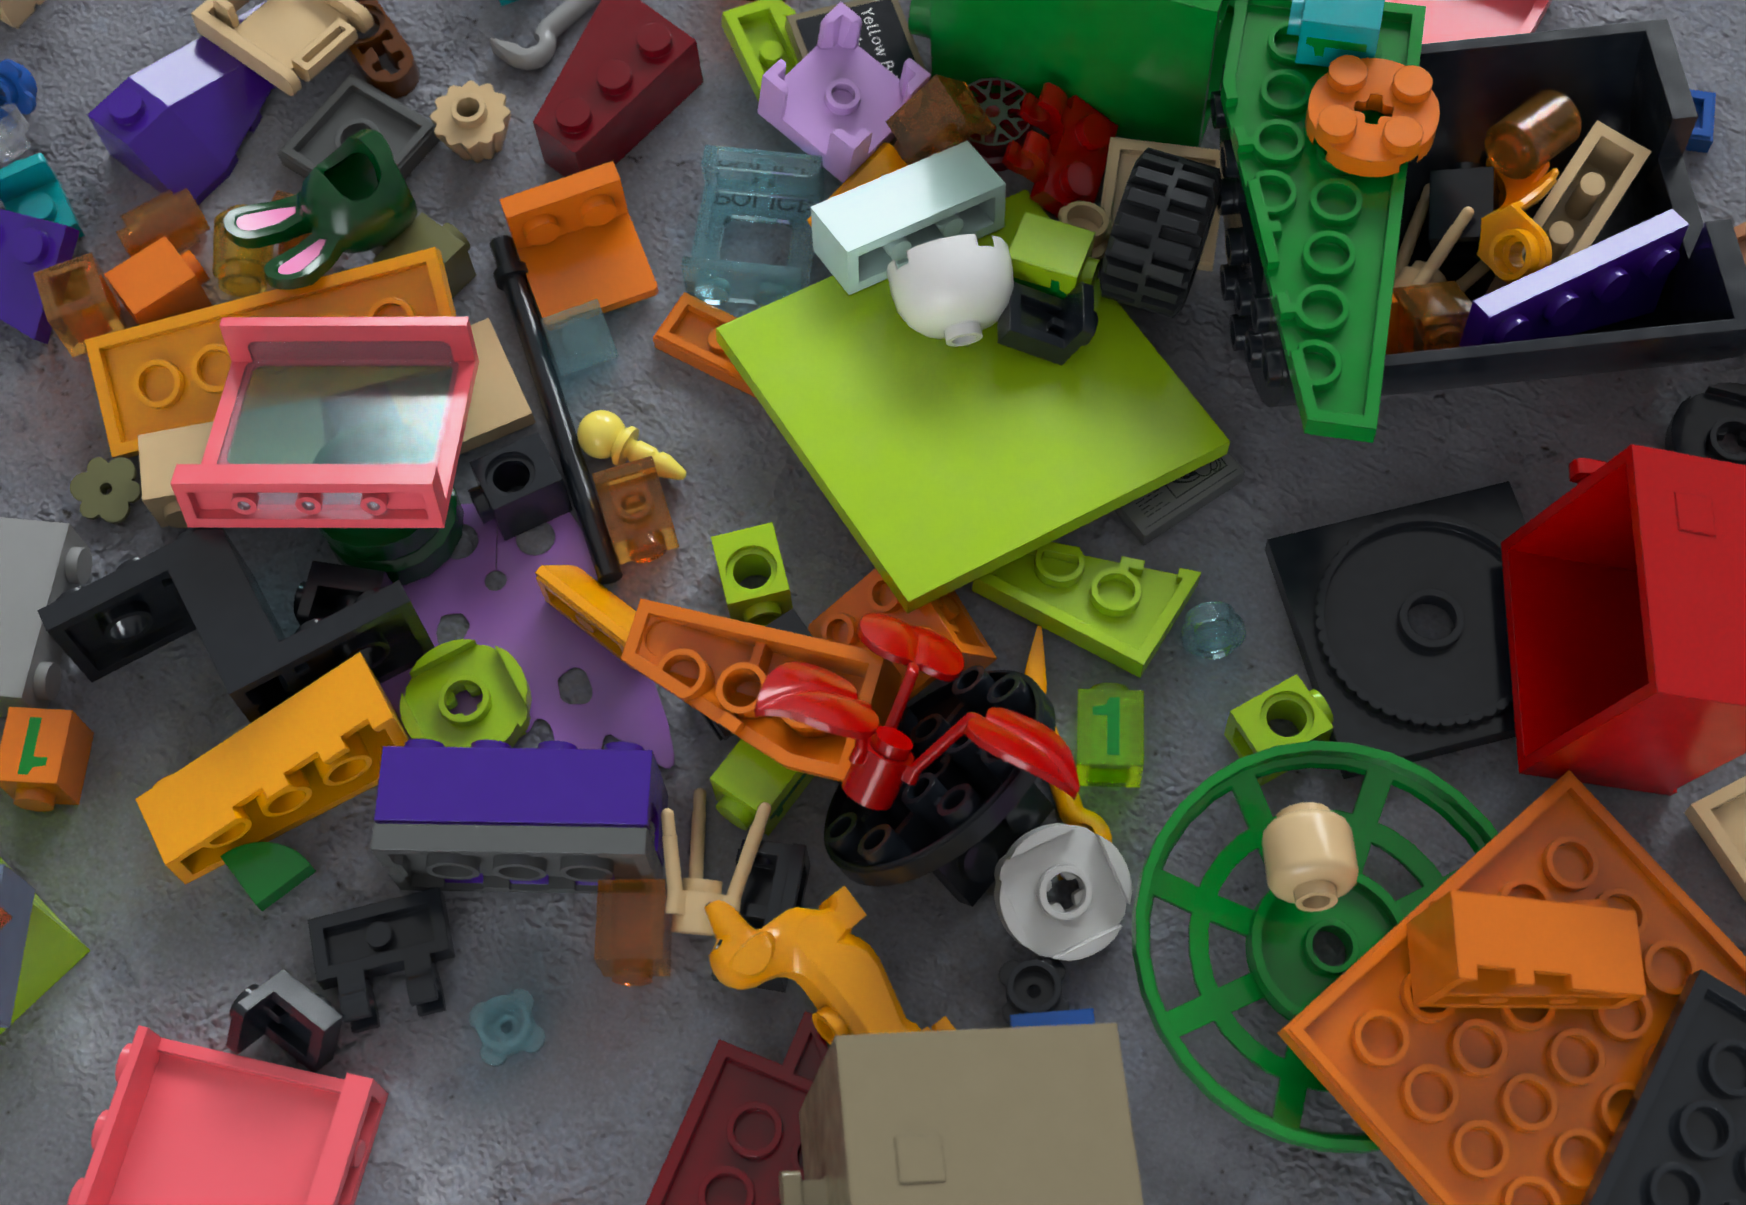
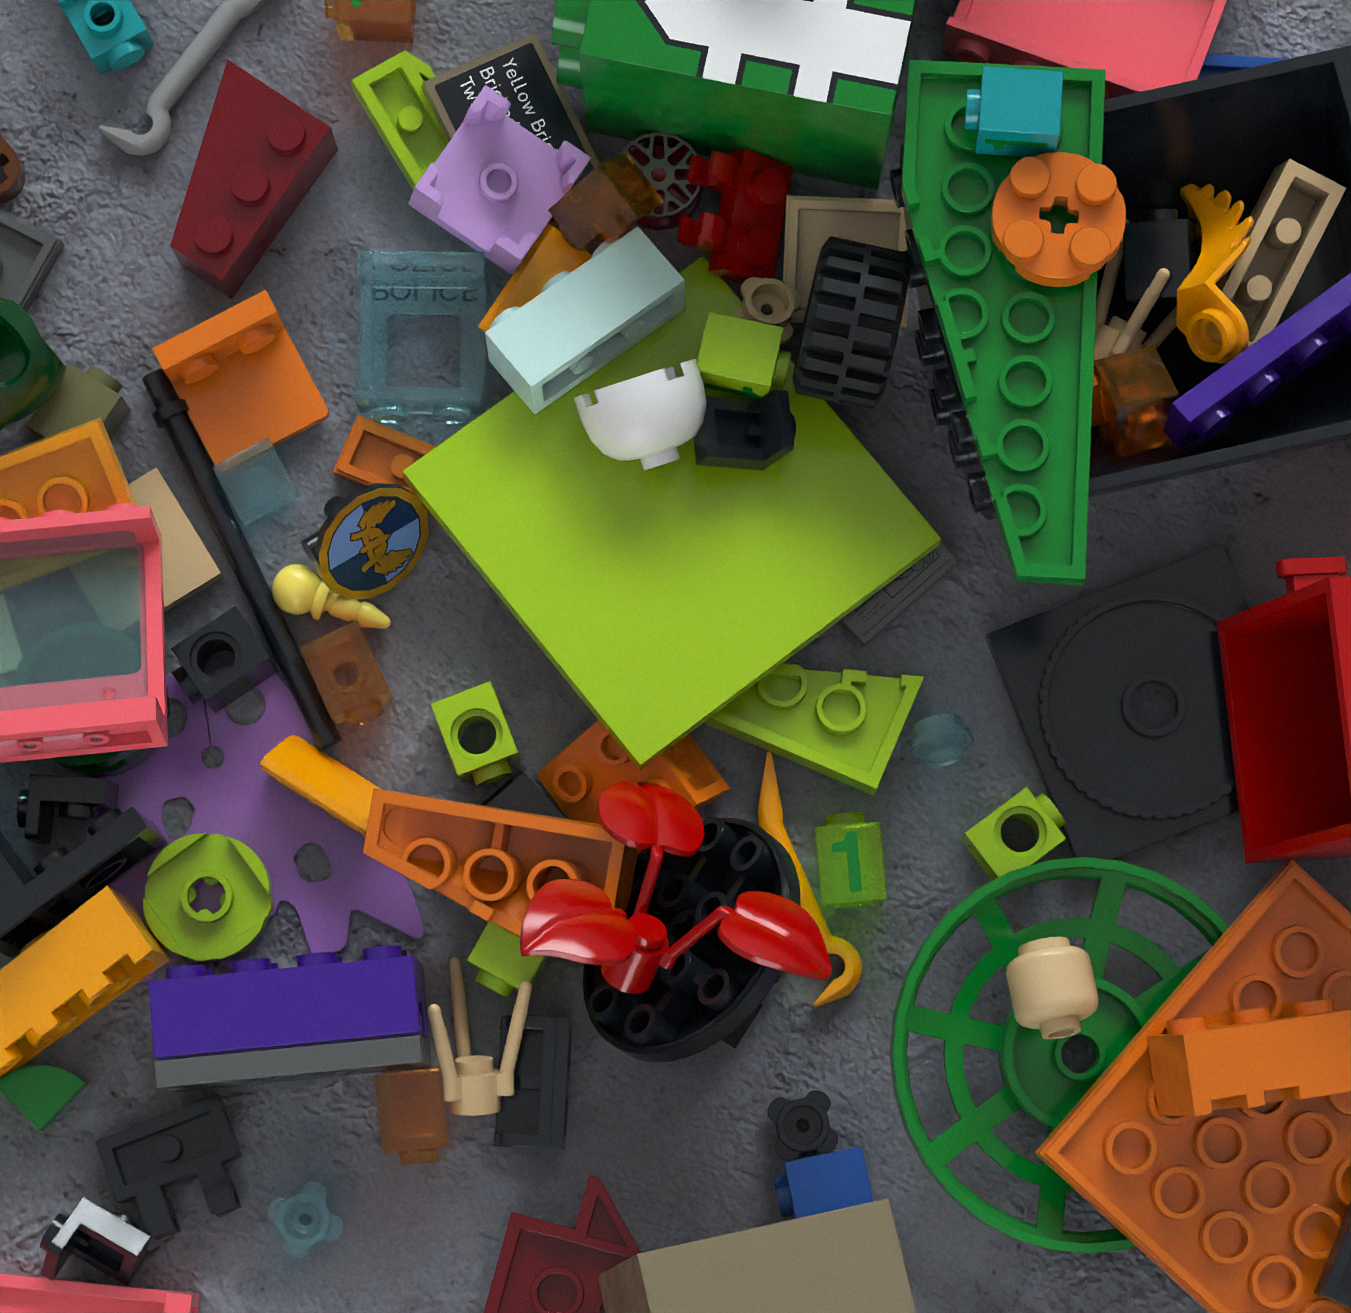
camera: 10 degrees left, 15 degrees up
tan piece [430,80,511,163] -> none
light orange animal [704,885,956,1045] -> none
white plate [994,823,1132,961] -> none
clear orange brick [1485,90,1581,179] -> none
none -> shield [302,483,429,599]

